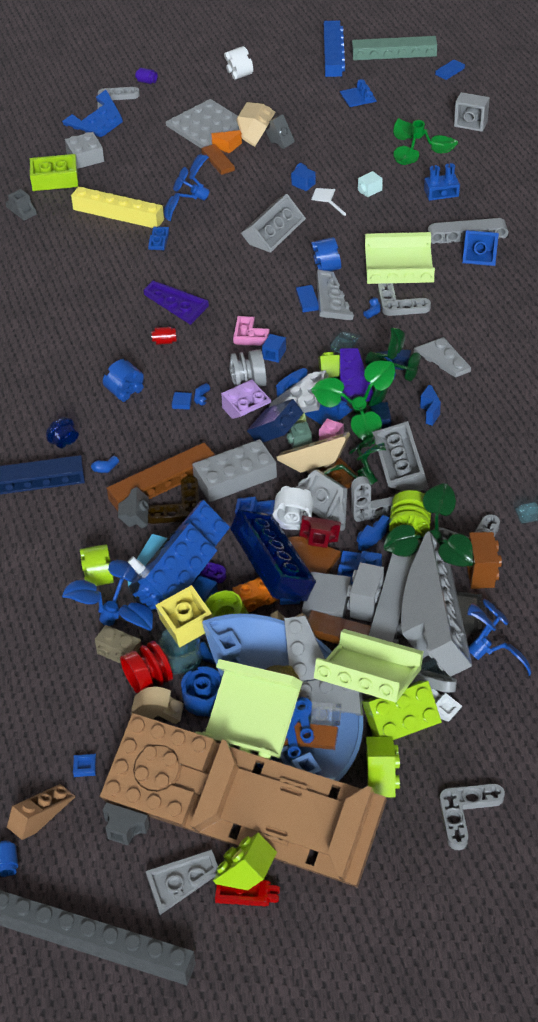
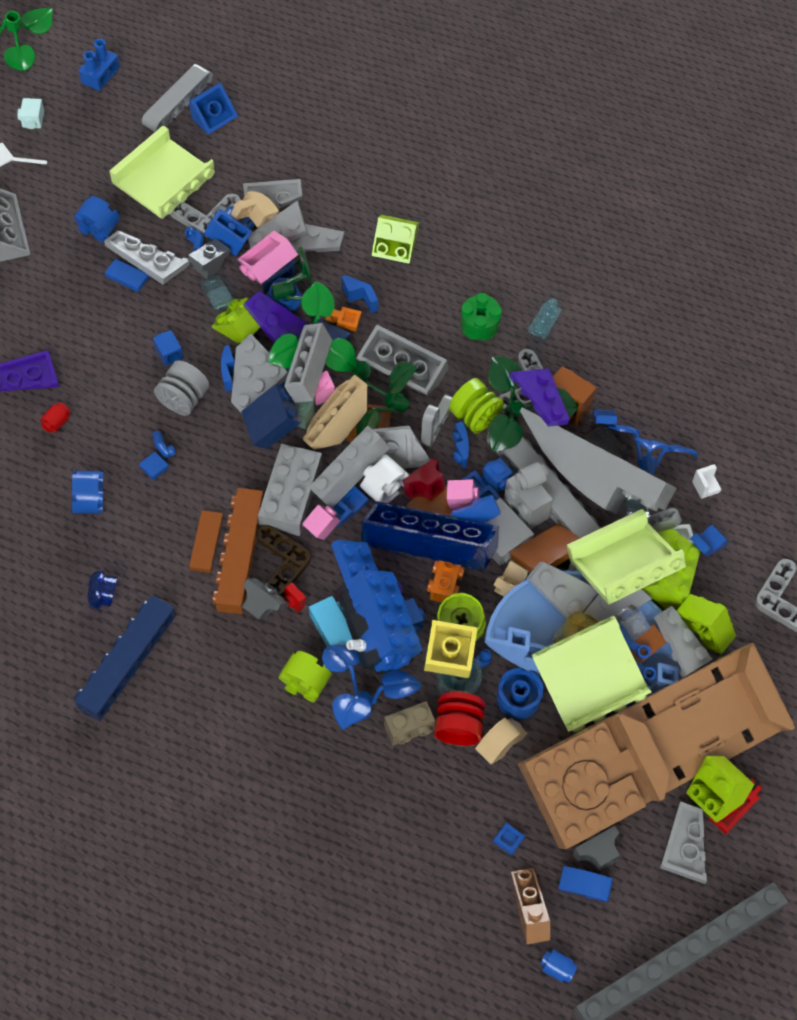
camera: 55 degrees left, 15 degrees up
blue arm [91,456,119,473] -> none
lavender slope [221,380,271,419] -> none
bright pink brick [233,316,270,346] -> none
none -> dark grey brick [188,239,230,279]
none -> dark orange tile [189,510,223,573]
none -> blue brick [204,206,254,257]
none -> tan brick [230,191,279,228]
none -> bright pink window [237,231,298,284]
none -> light grey wing [243,179,302,220]
none -> light grey wing [248,201,308,248]
none -> light grey brick [284,323,332,403]
none -> red plate [284,583,306,613]
none -> bright pink brick [302,504,340,540]
none -> light grey brick [309,426,390,508]
none -> orange plate [325,307,362,332]
none -> lime slope [372,215,420,263]
none -> bright pink brick [447,480,479,509]
none -> blue slope [451,495,501,533]
none -> green brick [460,293,502,341]
none -> dark purple wing [509,368,570,427]
none -> light grey brick [515,462,548,490]
none -> blue slope [558,866,613,902]
none -> blue slope [592,409,617,425]
none -> light grey wing [654,606,713,678]
none -> blue slope [690,525,729,557]
none -> white panel [692,464,721,499]

